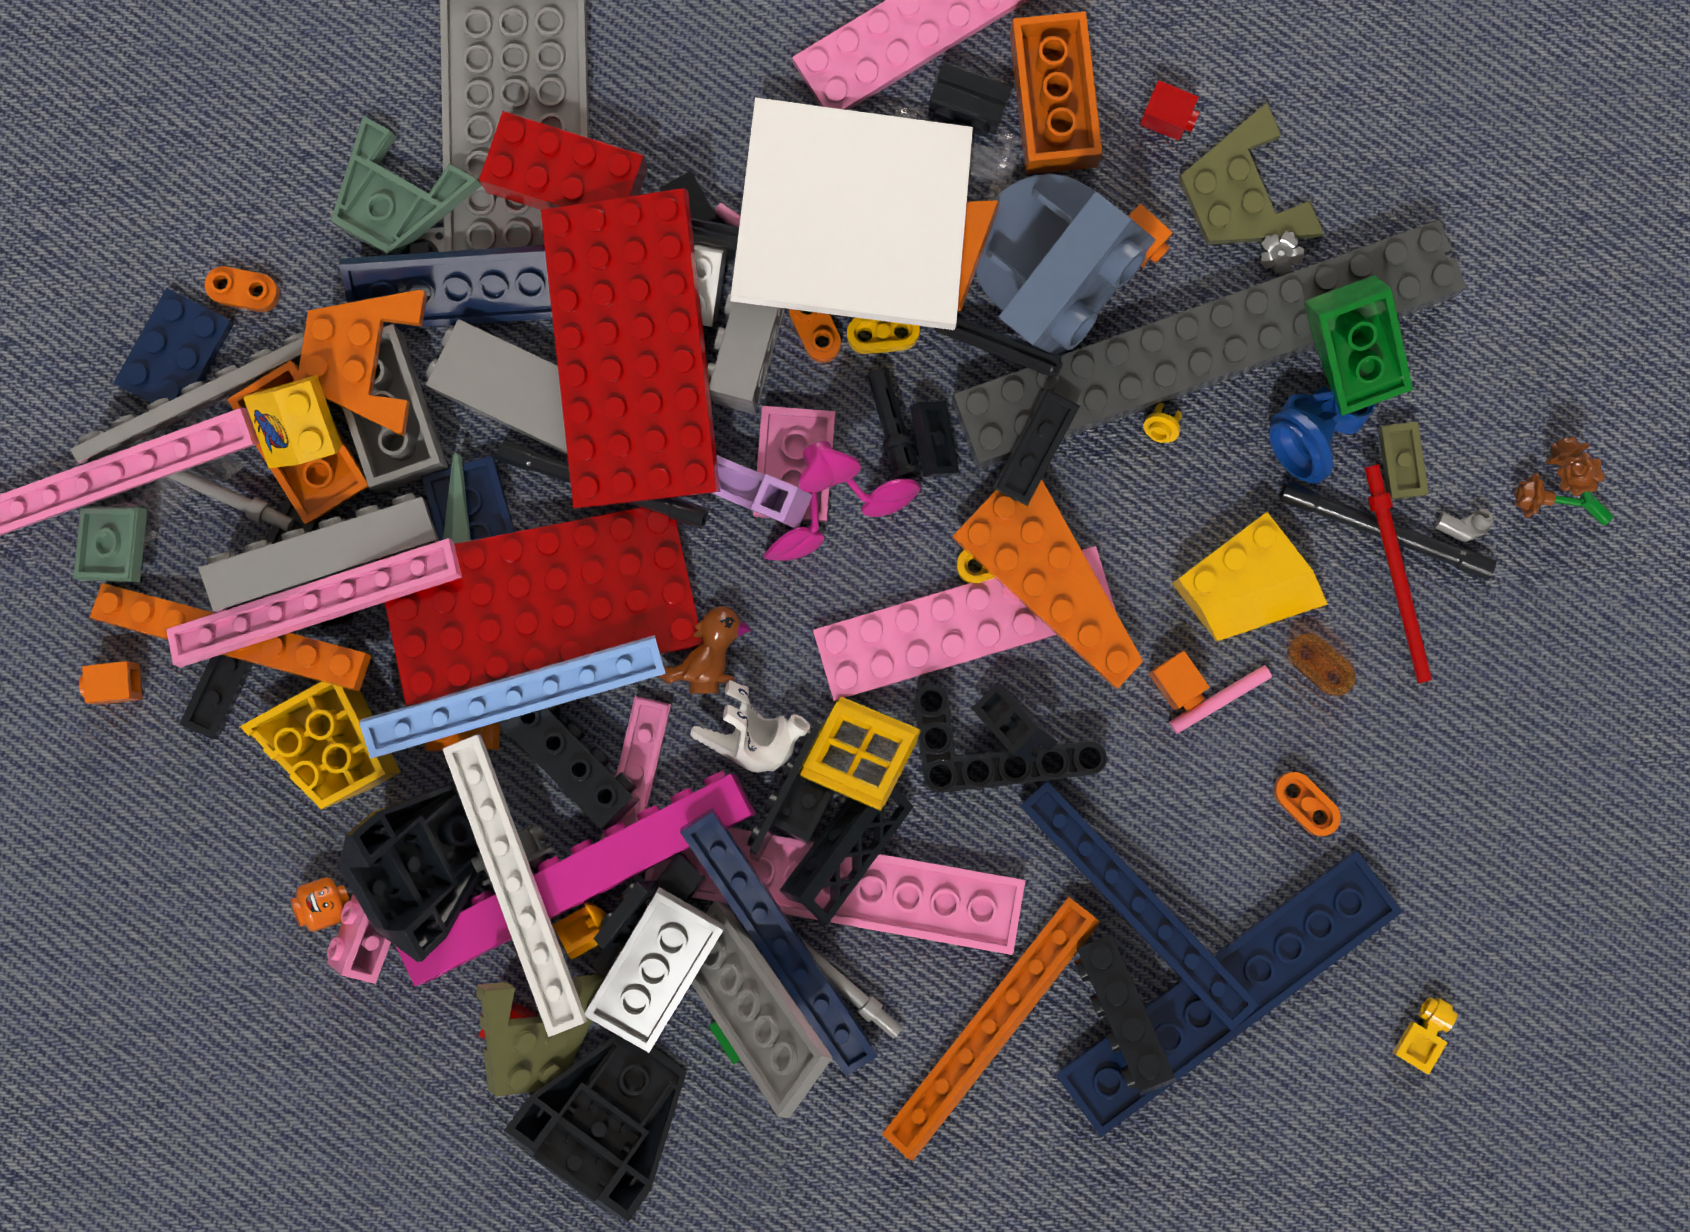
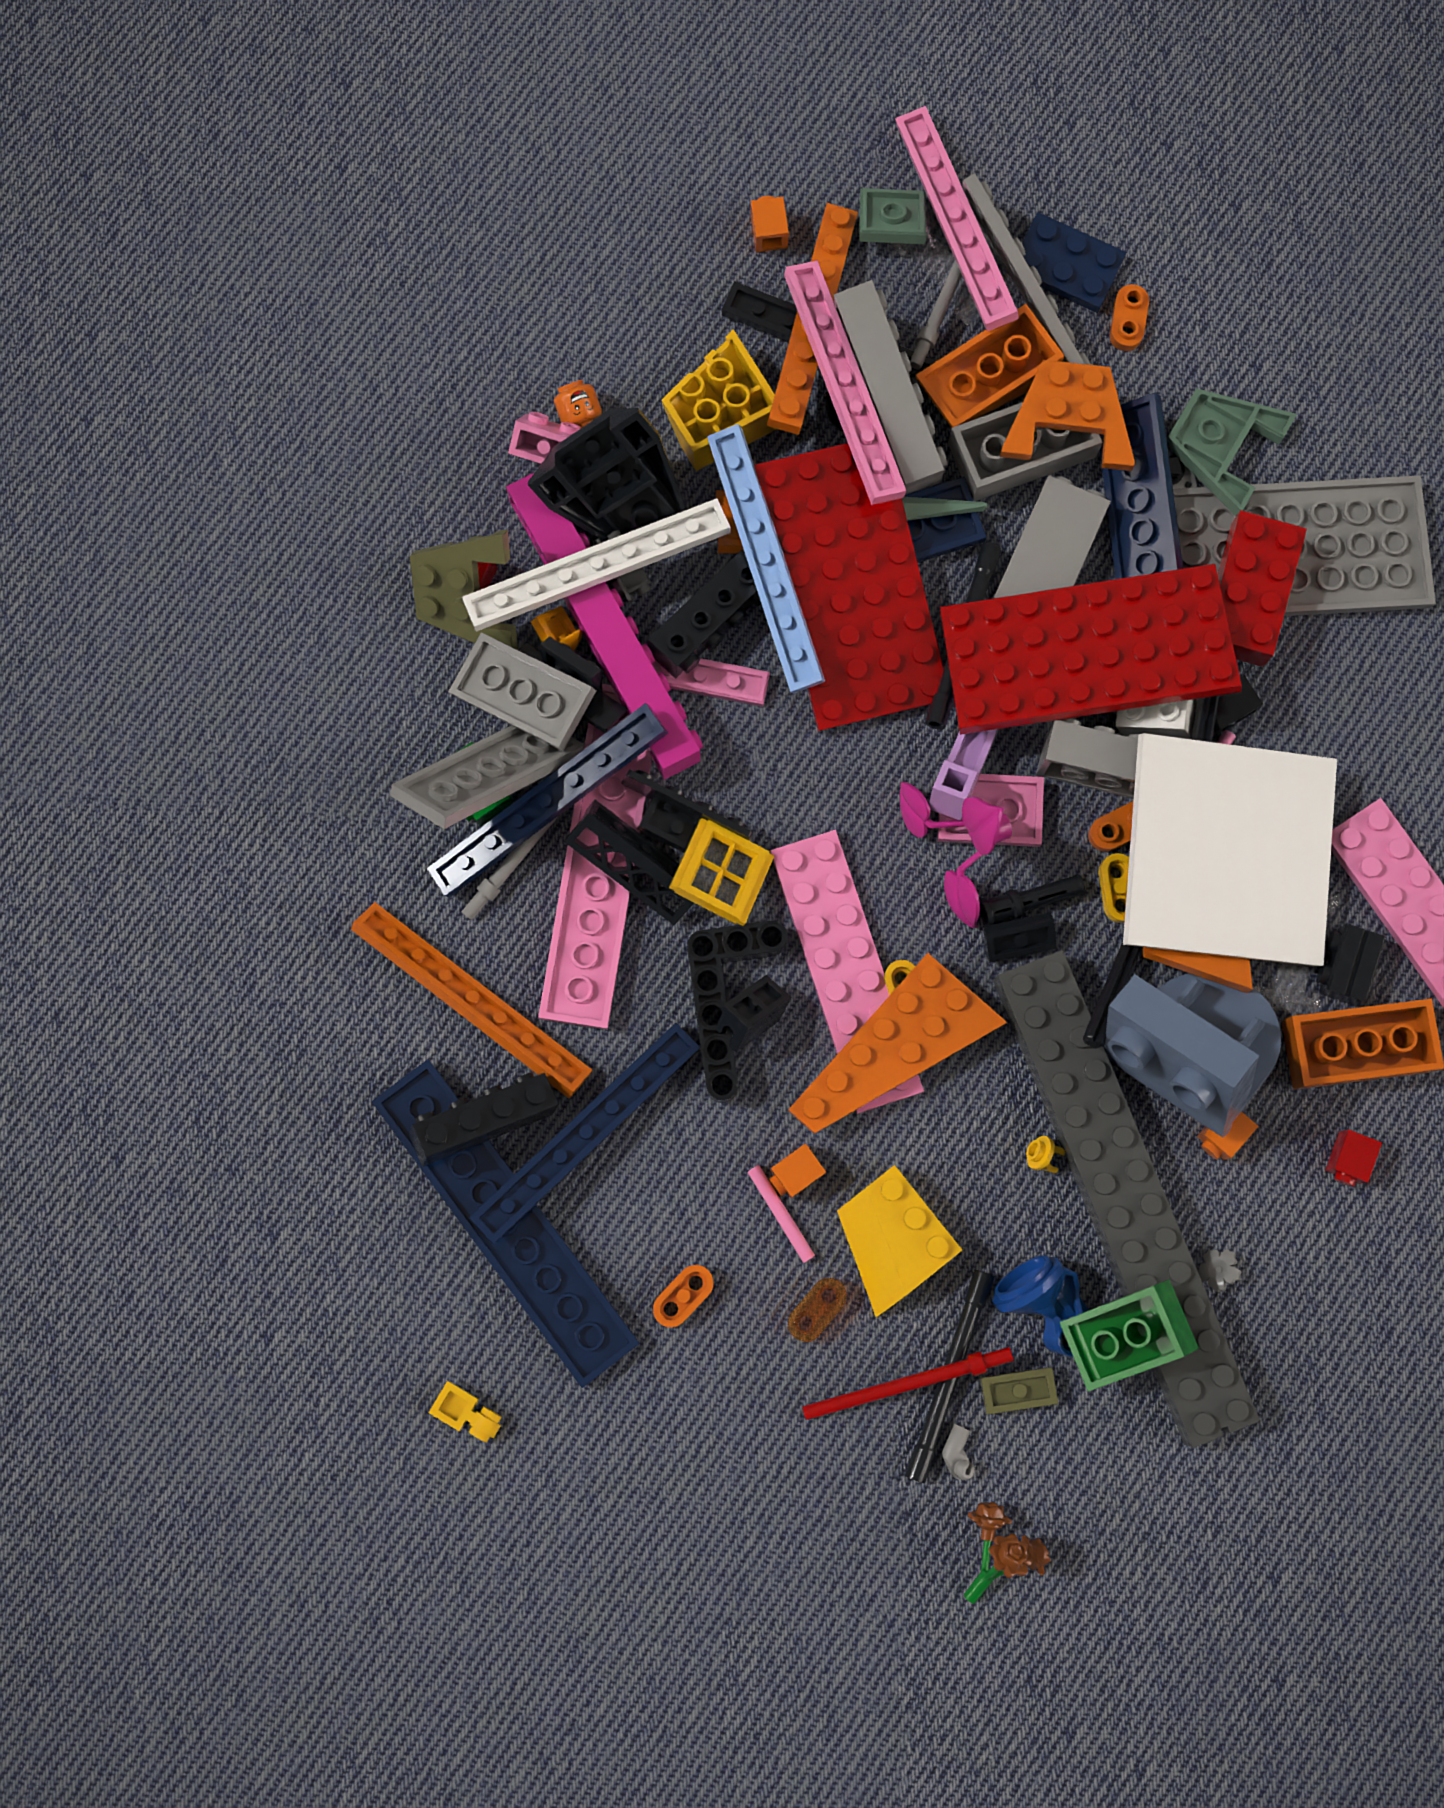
camera: 85 degrees right, 5 degrees down
yellow slope [243,375,342,469] -> none
black wedge [504,1034,687,1222] -> none
dark orange animal [658,606,752,694] -> none
white piece [690,680,810,773] -> none
black tile [993,388,1080,506] -> none
olive wing [1179,103,1324,245] -> none

